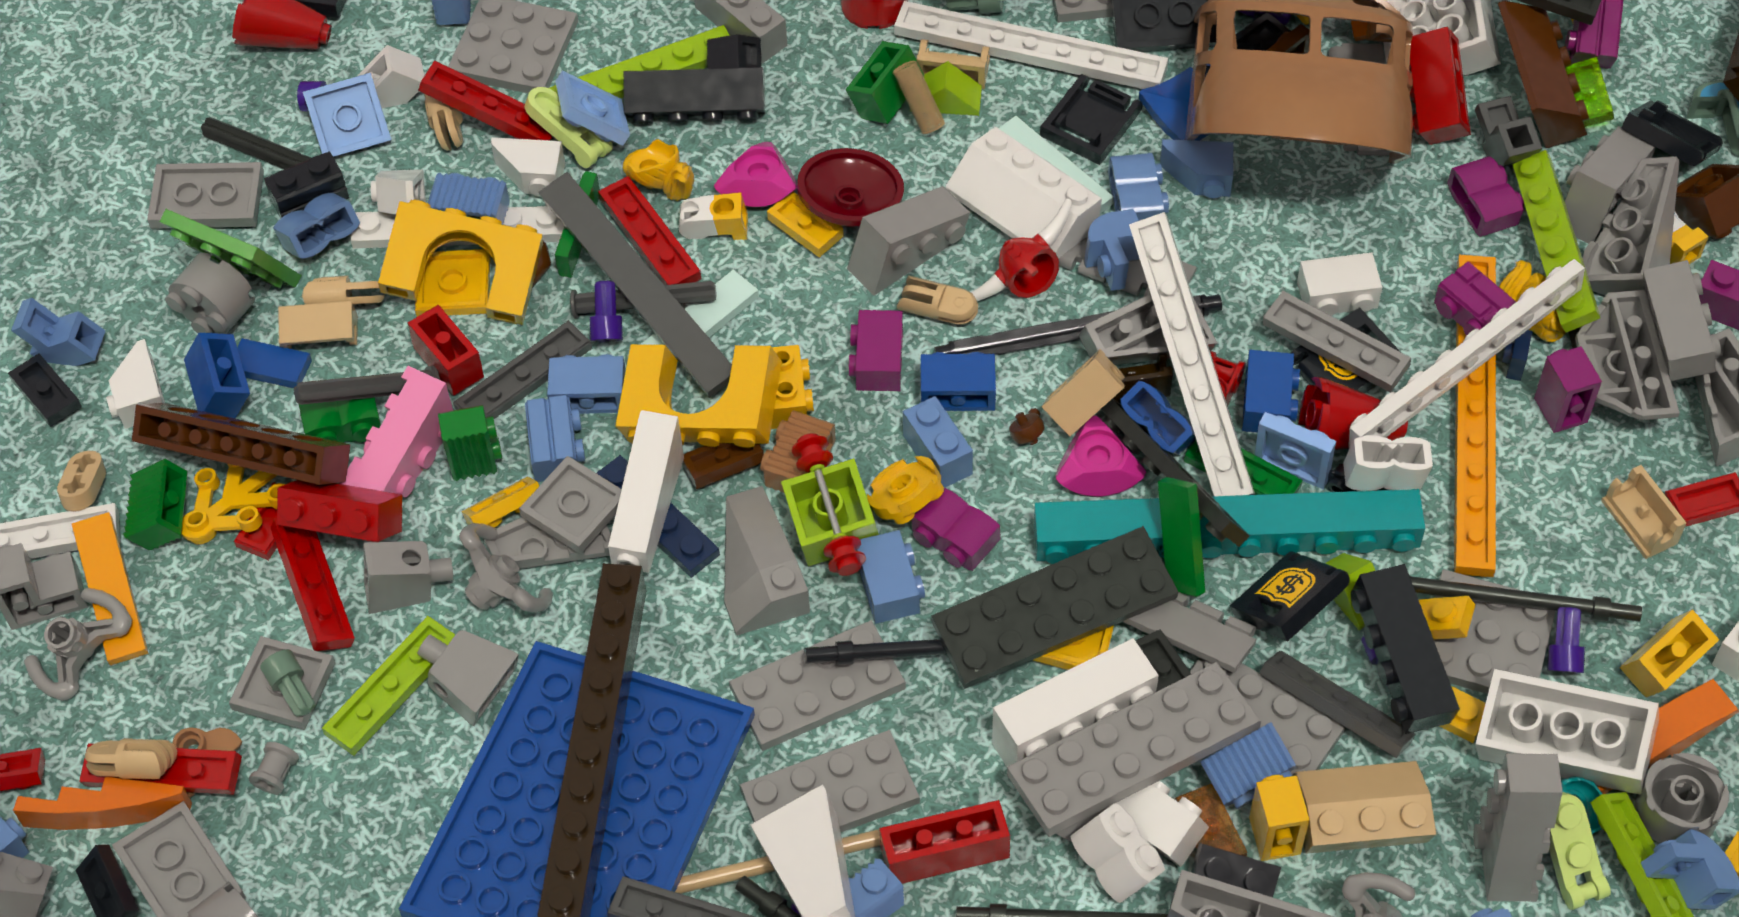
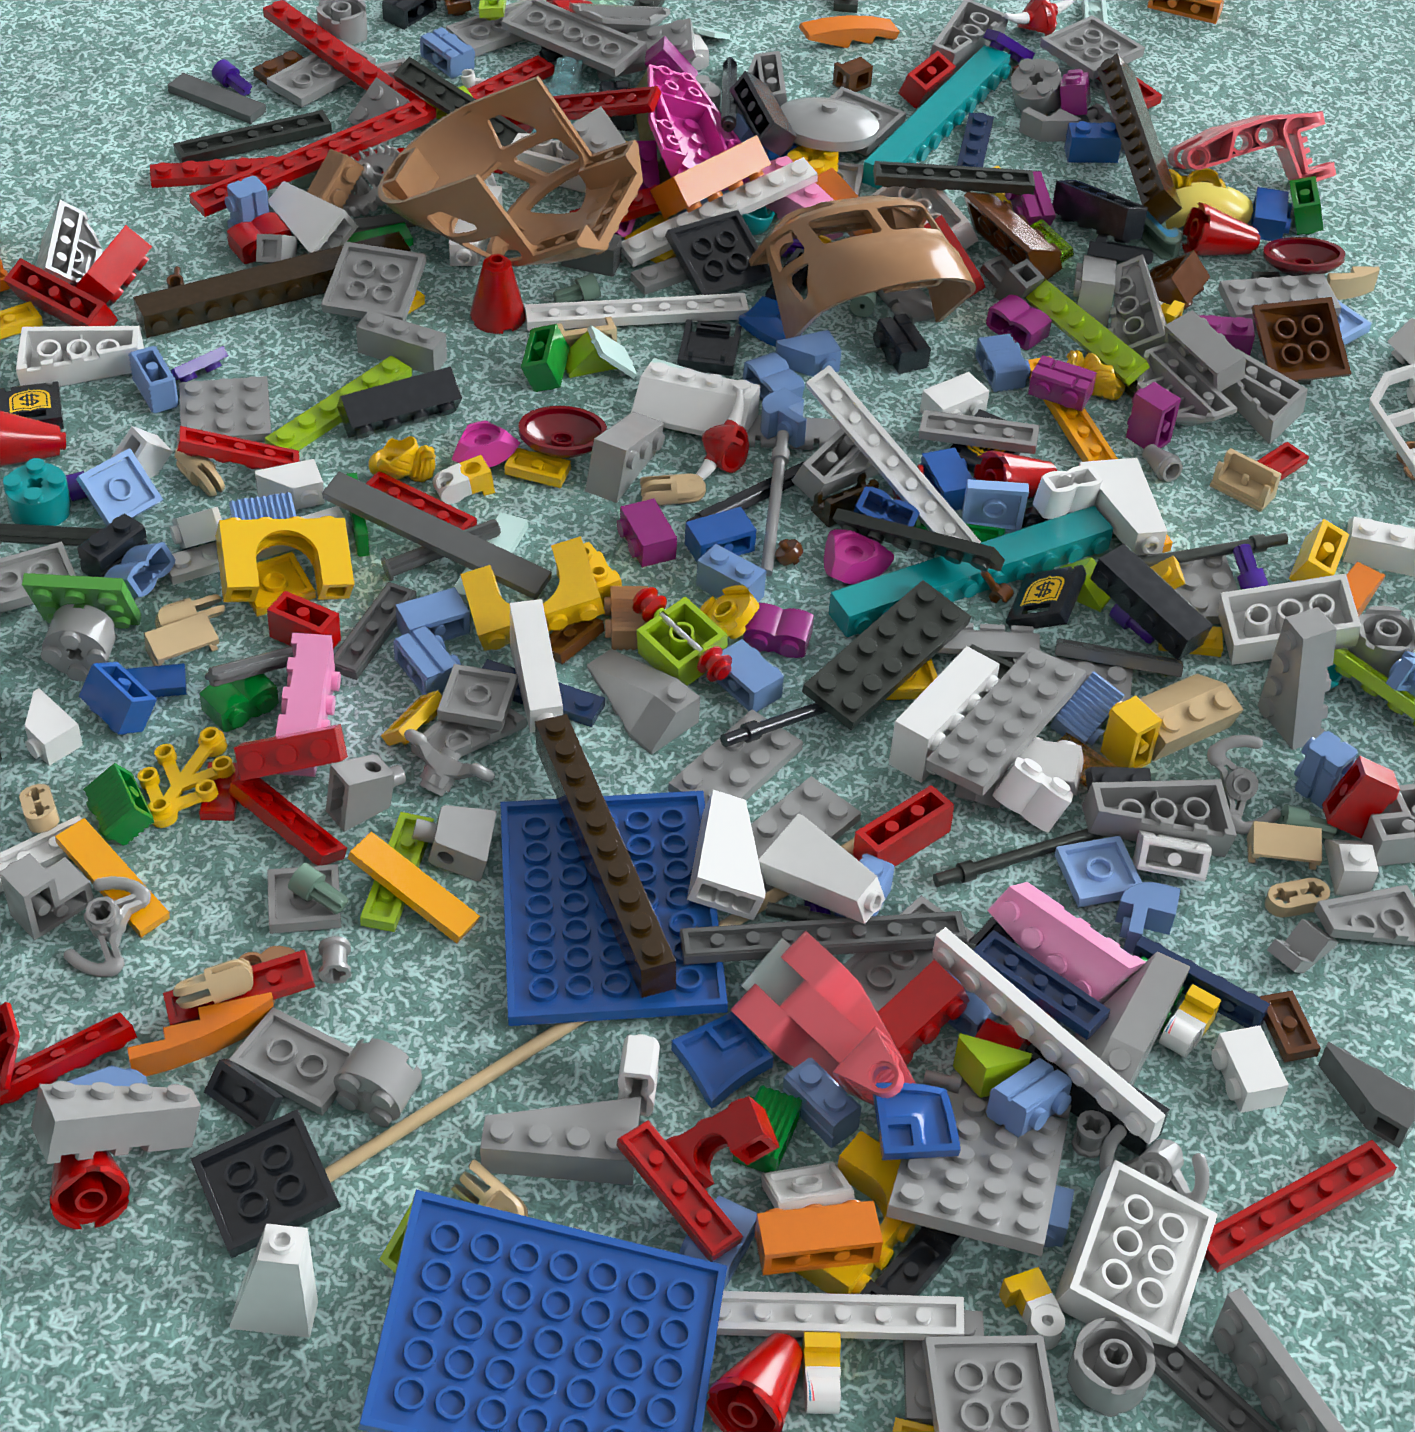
camera: 30 degrees left, 10 degrees down
reddish brown brick [132,403,351,485] -> none
green brick [438,405,503,481] -> none
yellowish green plate [524,87,613,168] -> none
light blue plate [555,70,630,146] -> none
dark purple piece [590,281,623,342] -> none
black brick [707,34,761,69] -> none
tan piece [893,61,945,134] -> none
tan hinge [1042,349,1125,436] -> none
green tile [1158,477,1206,597] -> none
white plate [1349,259,1585,449] -> none
dark blue plate [1502,330,1532,381] -> none
yellowish green plate [1549,792,1611,910] -> none
none -> teal brick [3,458,71,526]
none -> light orange tile [347,831,480,944]
none -> light aqua piece [587,325,637,379]
none -> white slope [687,790,766,921]
none -> light grey bar [761,430,790,577]
none -> black brick [873,313,931,374]
none -> medium blue brick [975,334,1030,392]
none -> reddish brown hand [980,571,1014,603]
none -> black brick [1052,180,1148,244]
none -> white slope [1079,458,1167,555]
none -> light grey cone [1142,444,1183,482]

